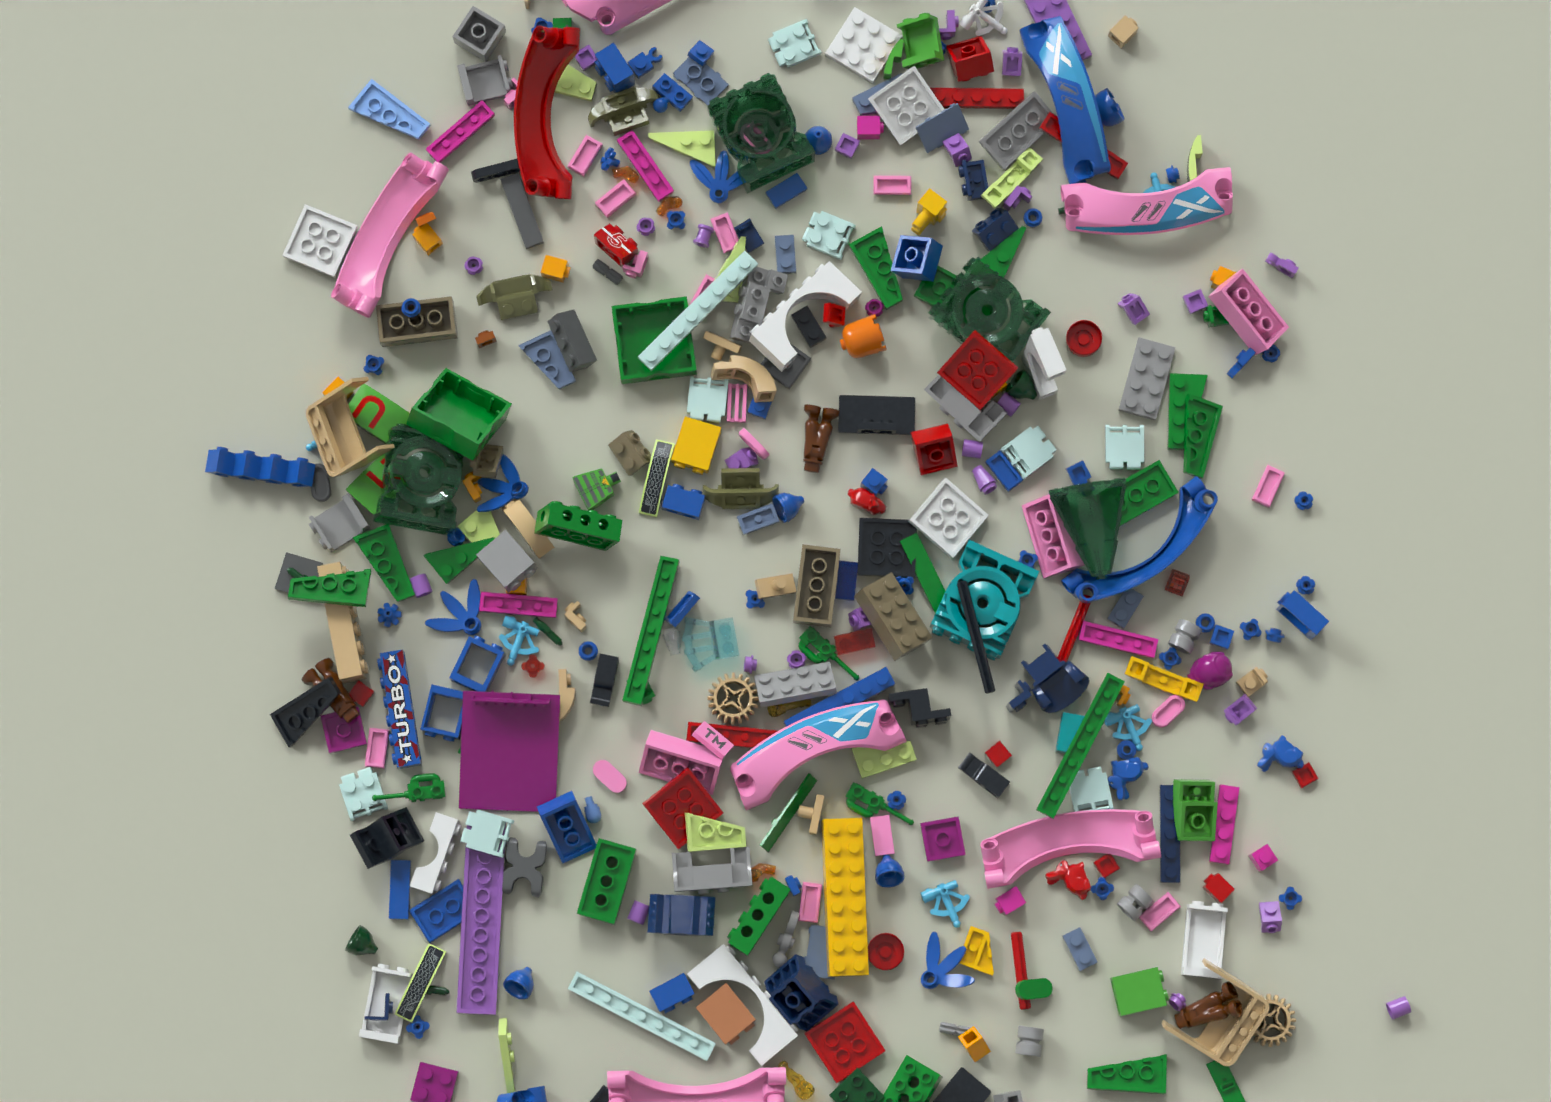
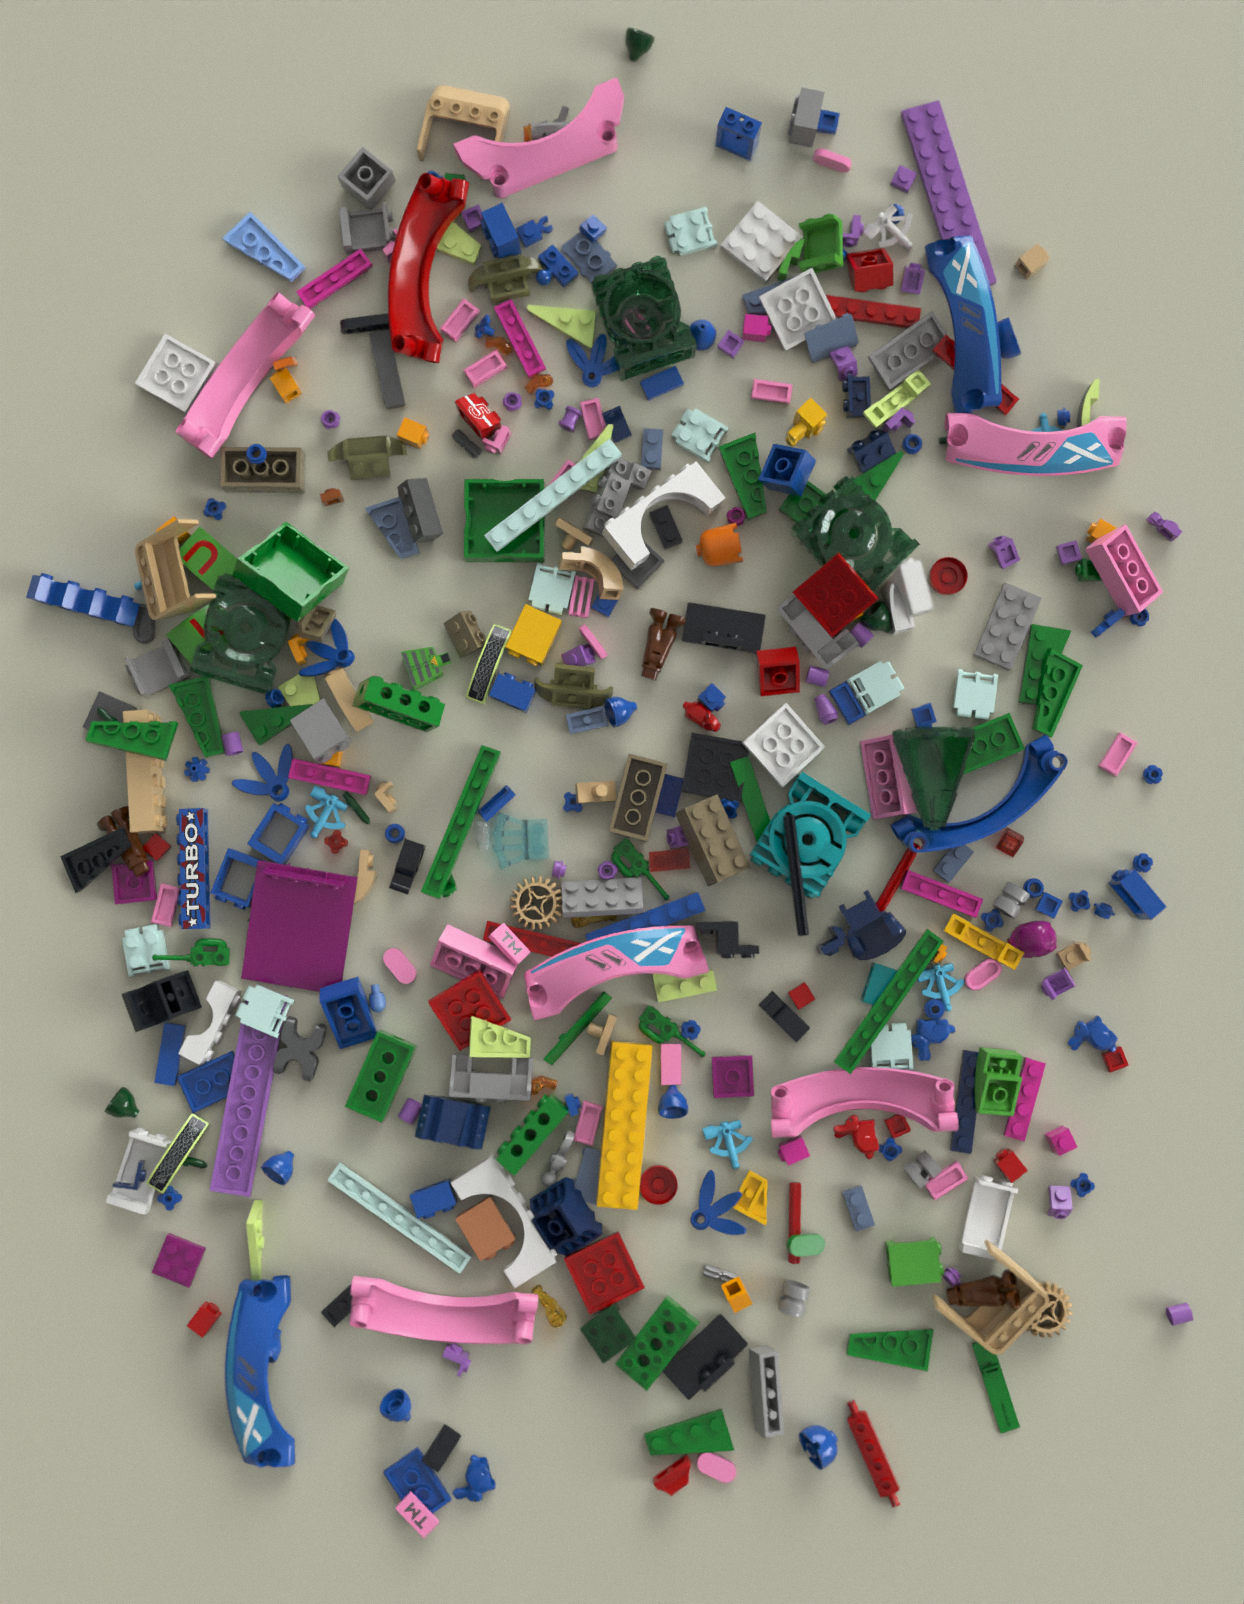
camera: 10 degrees right, 5 degrees up
red bracket [823,303,846,328] -> none
blue plate [1018,550,1038,569] -> none

